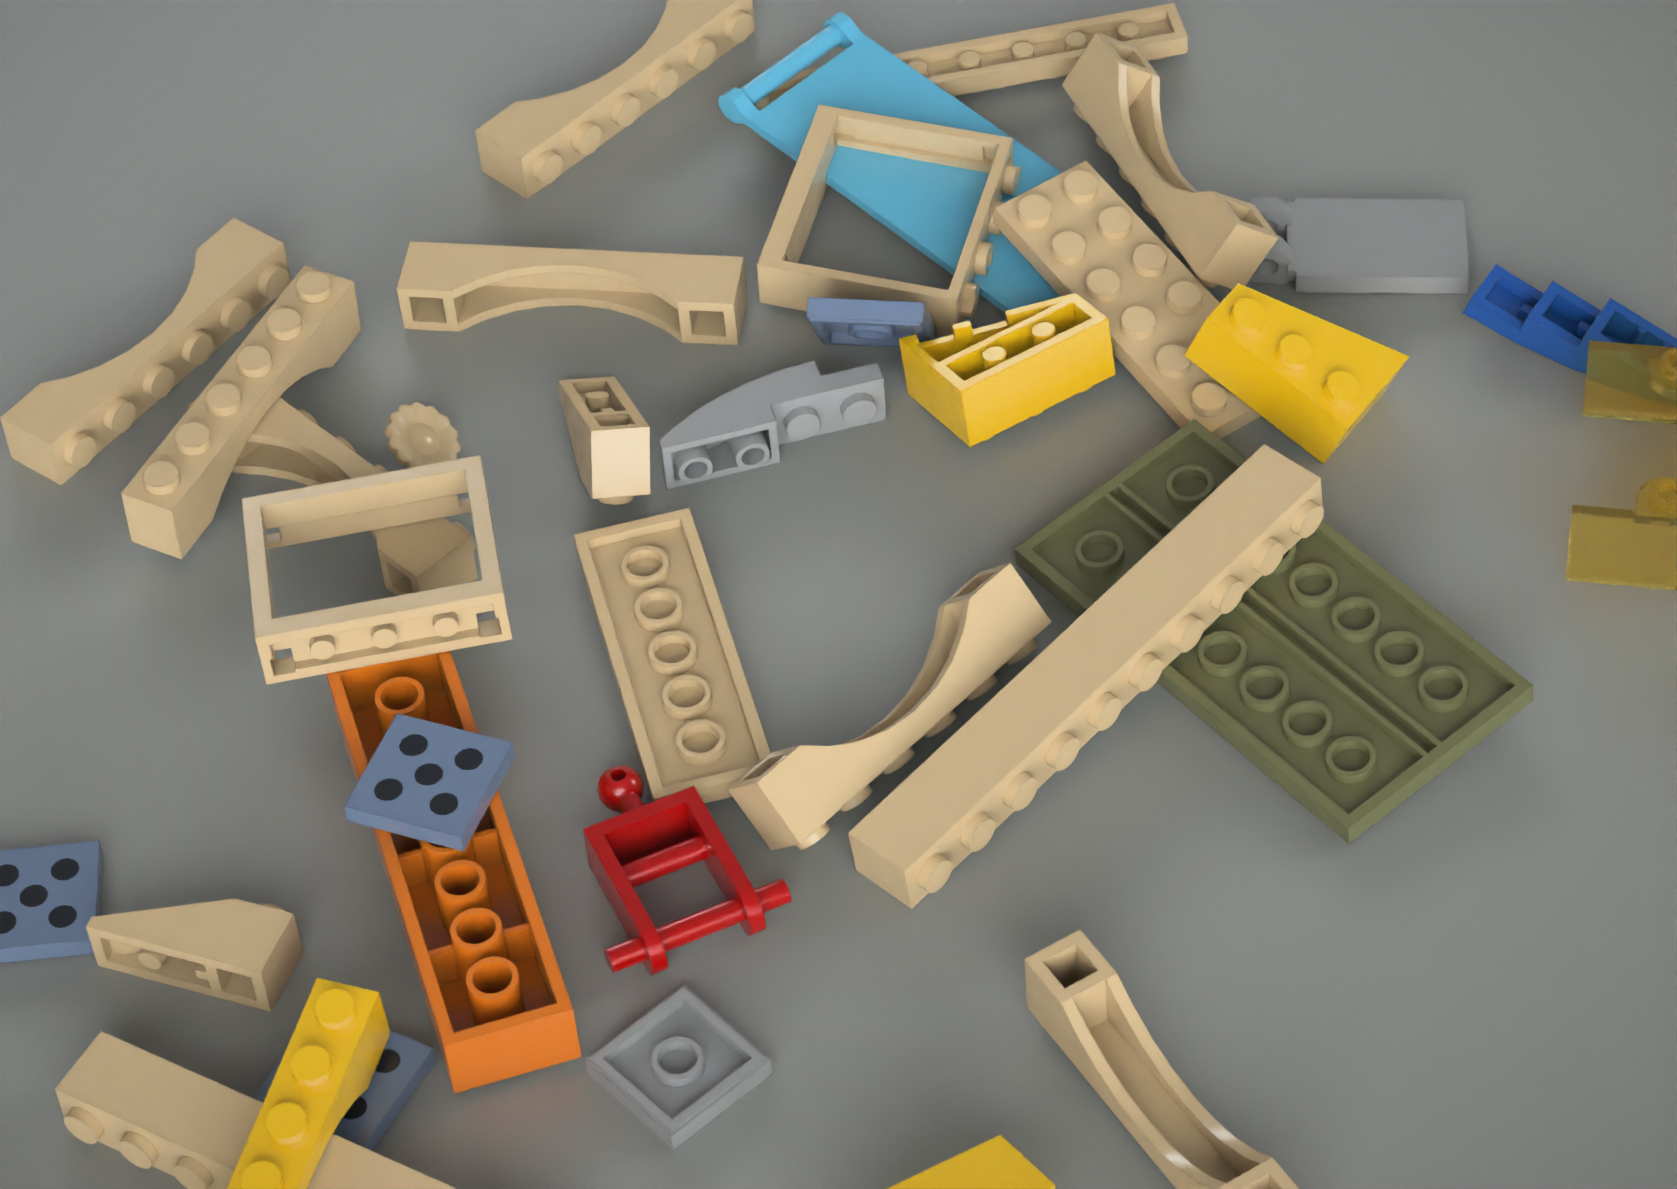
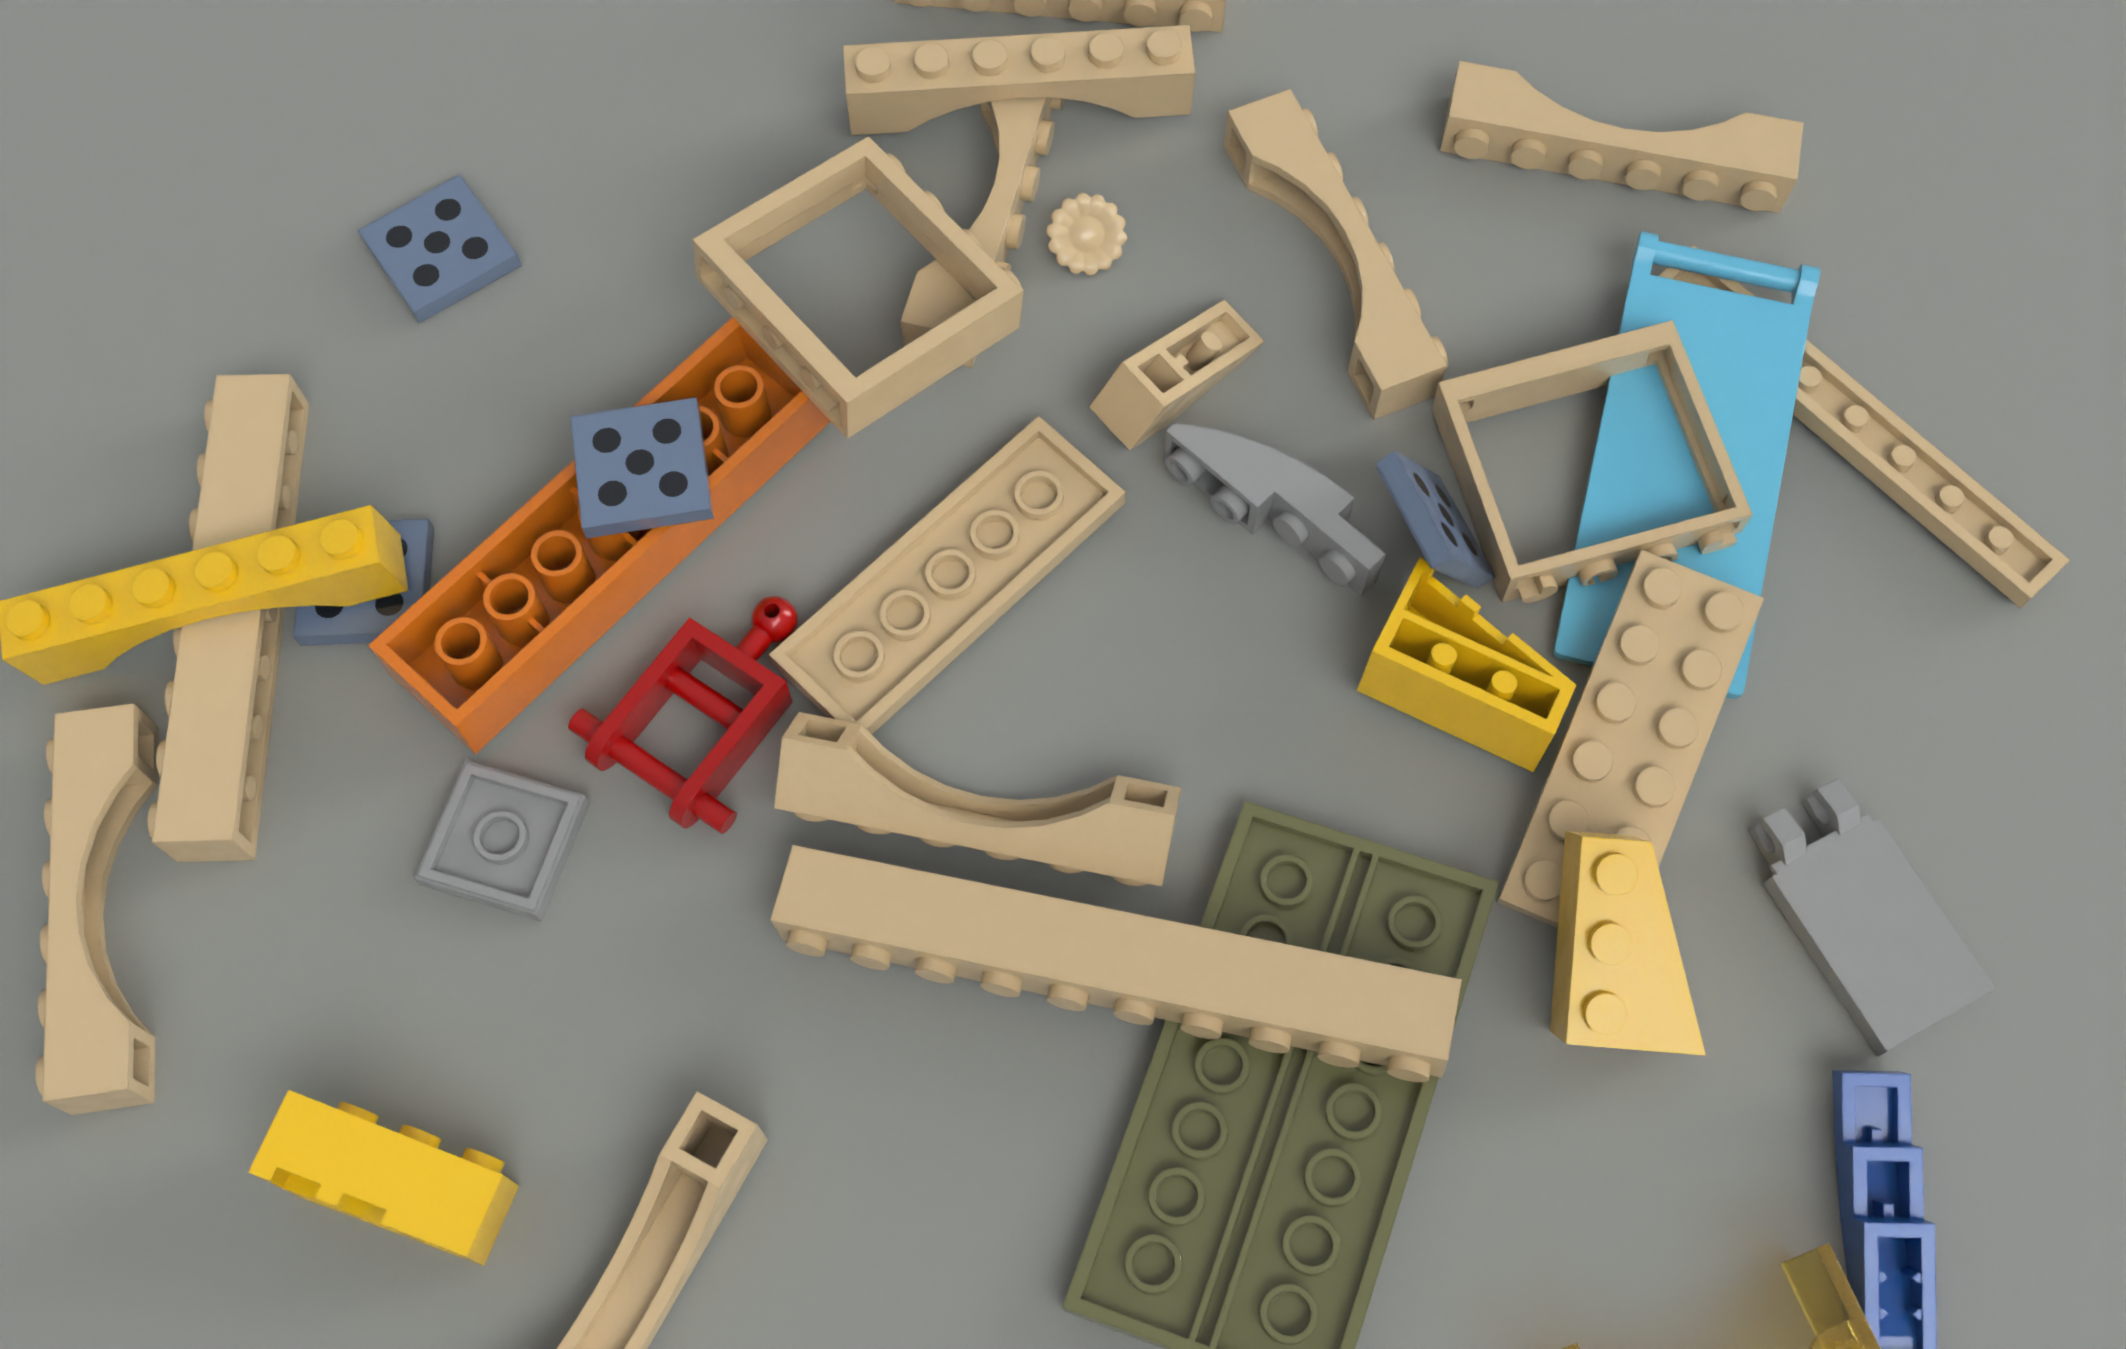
camera: 55 degrees right, 20 degrees up
tan slope [86,898,303,1012] -> none
tan arch [1062,32,1279,289] -> none

